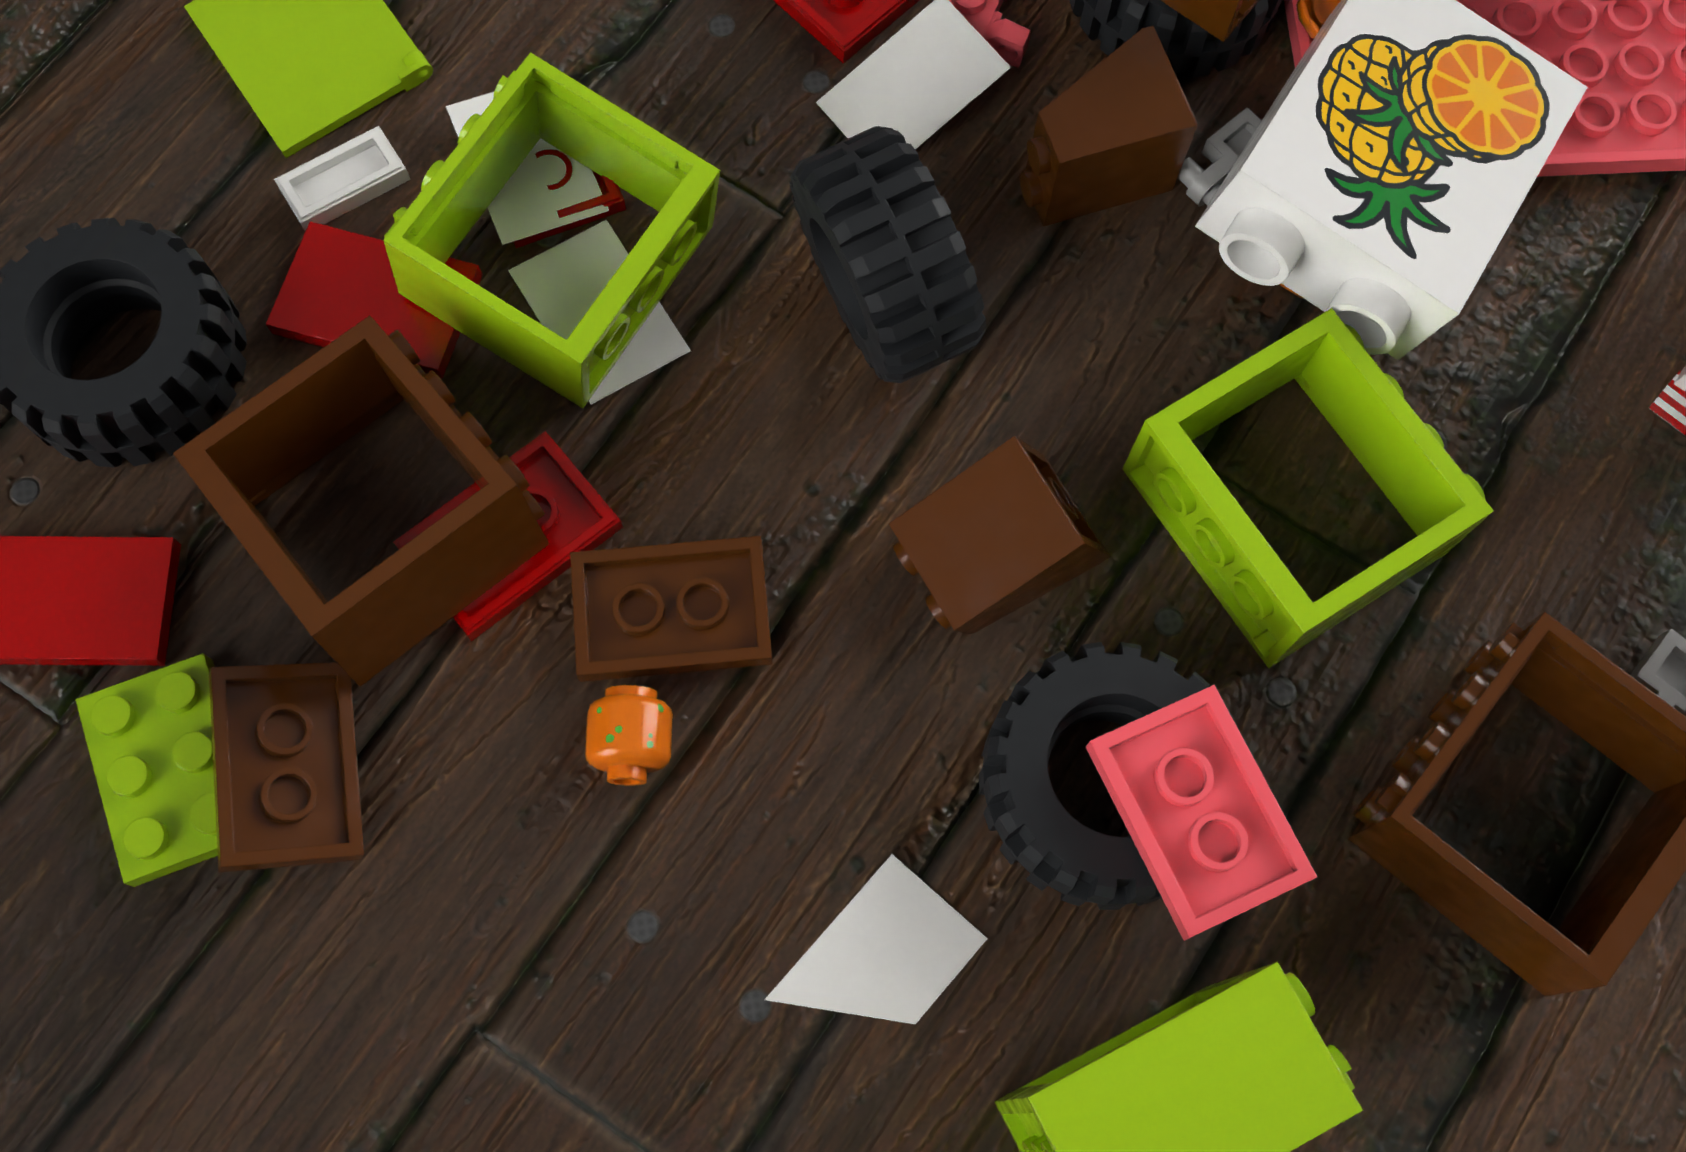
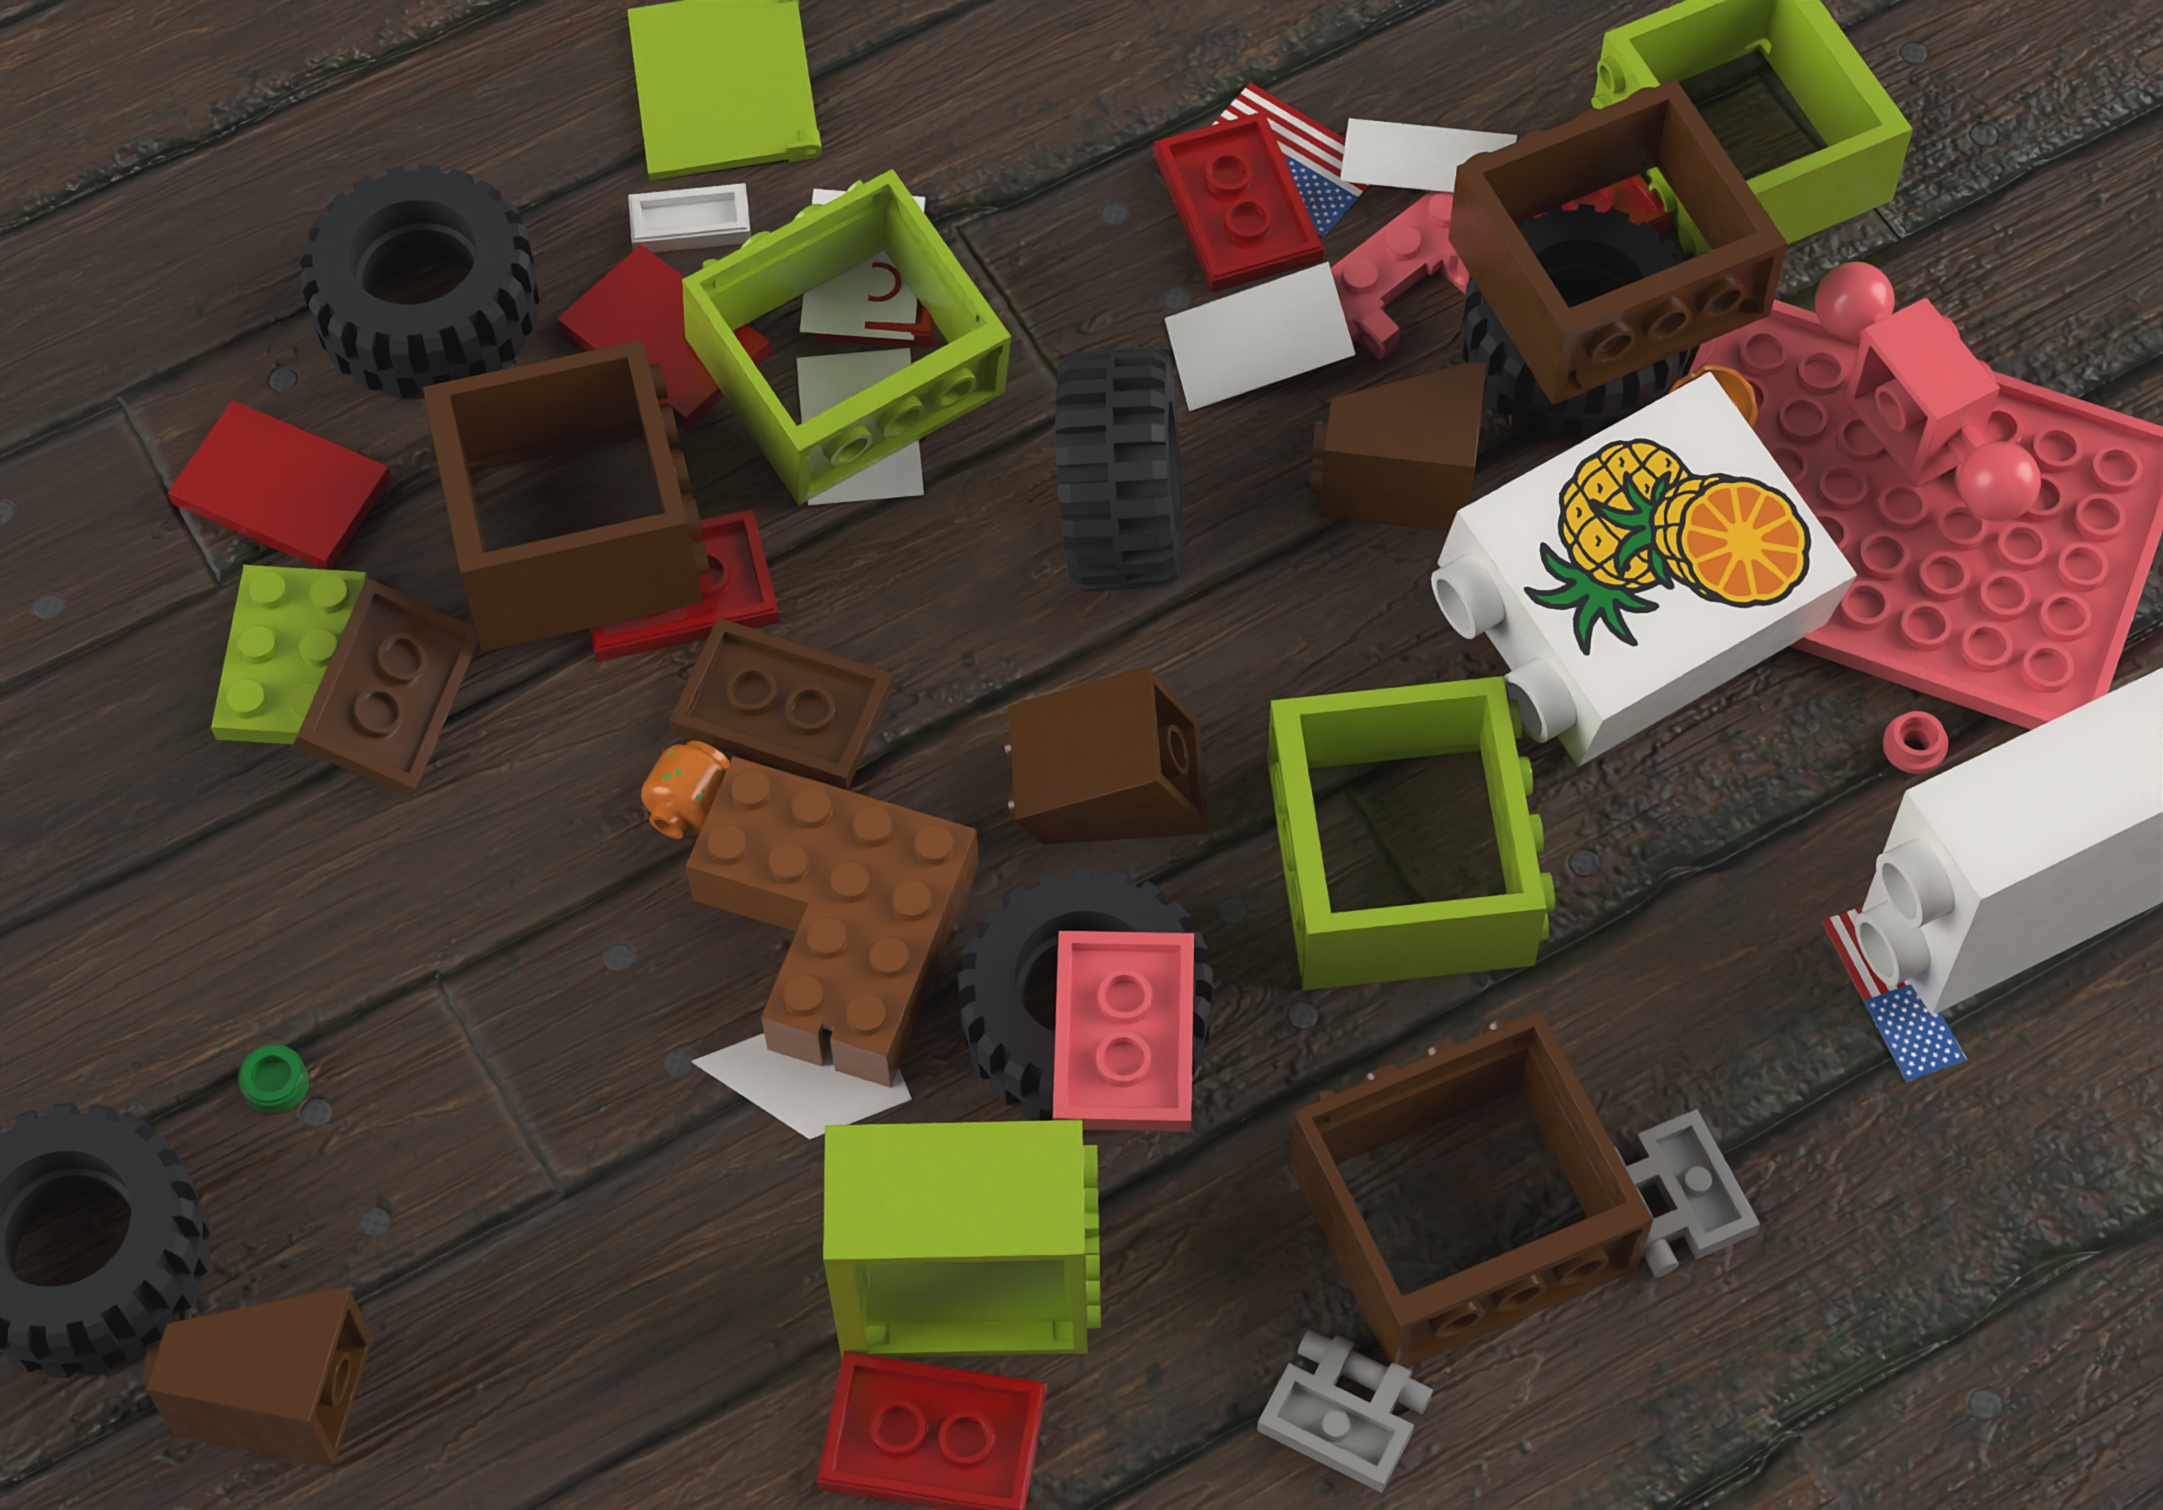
camera: 30 degrees right, 10 degrees down
none -> dark orange piece [686,756,979,1088]
none -> light grey plate [1257,1329,1434,1493]
none -> coral plate [1883,711,1948,774]

